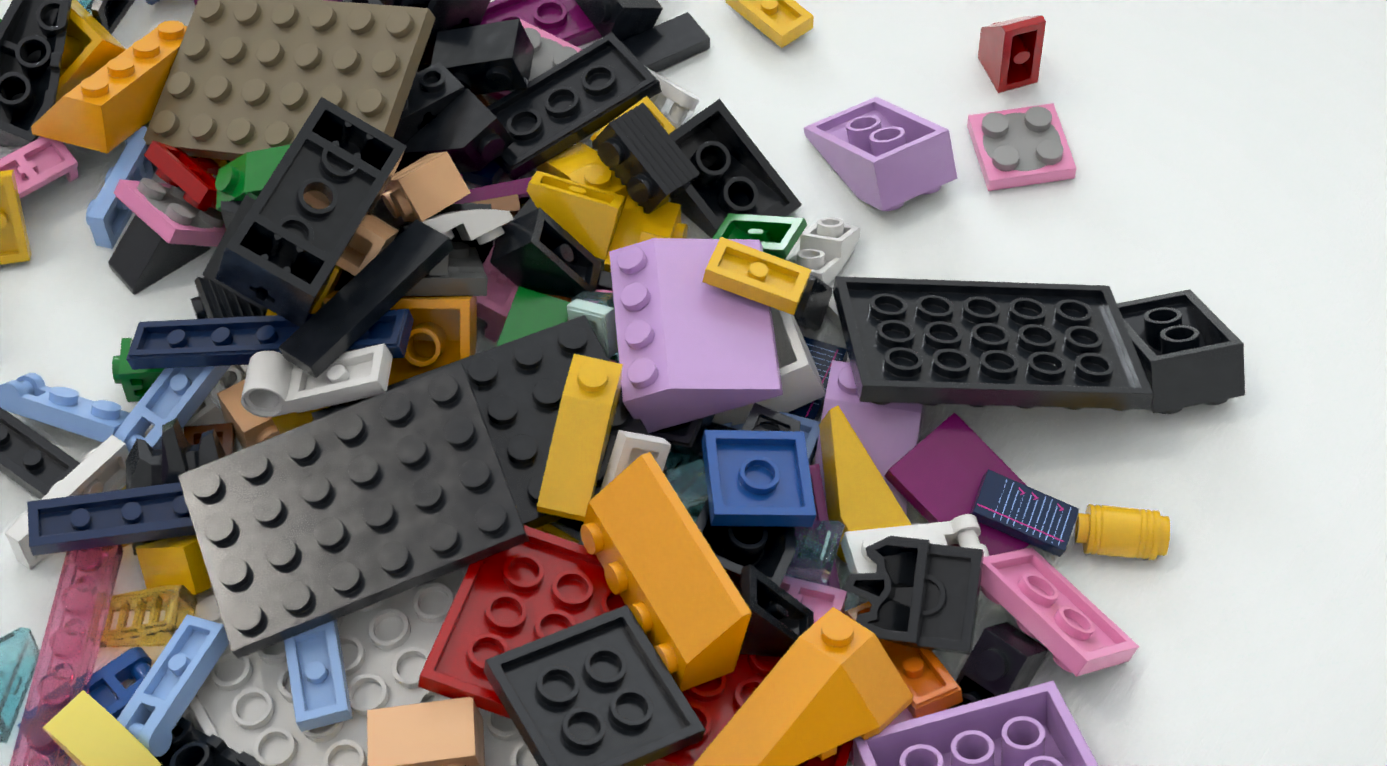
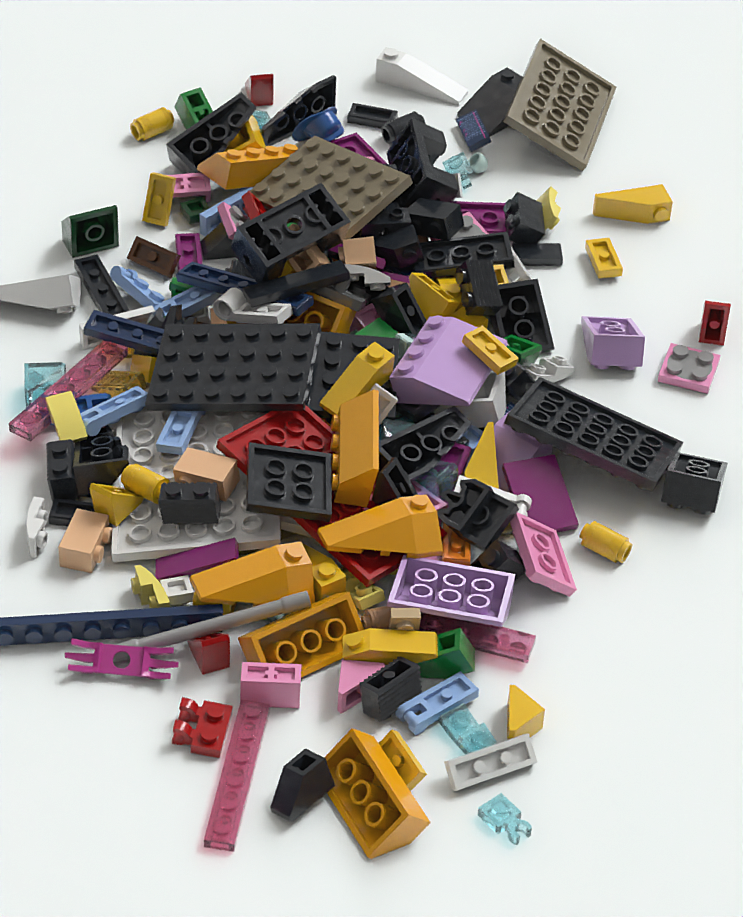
camera: 25 degrees right, 10 degrees down
blue plate [702,430,816,527] -> none
dark blue tile [970,469,1079,557] -> none
none -> reddish brown plate [126,236,181,278]
none -> magenta tile [175,233,203,271]
none -> dark green plate [180,197,210,224]

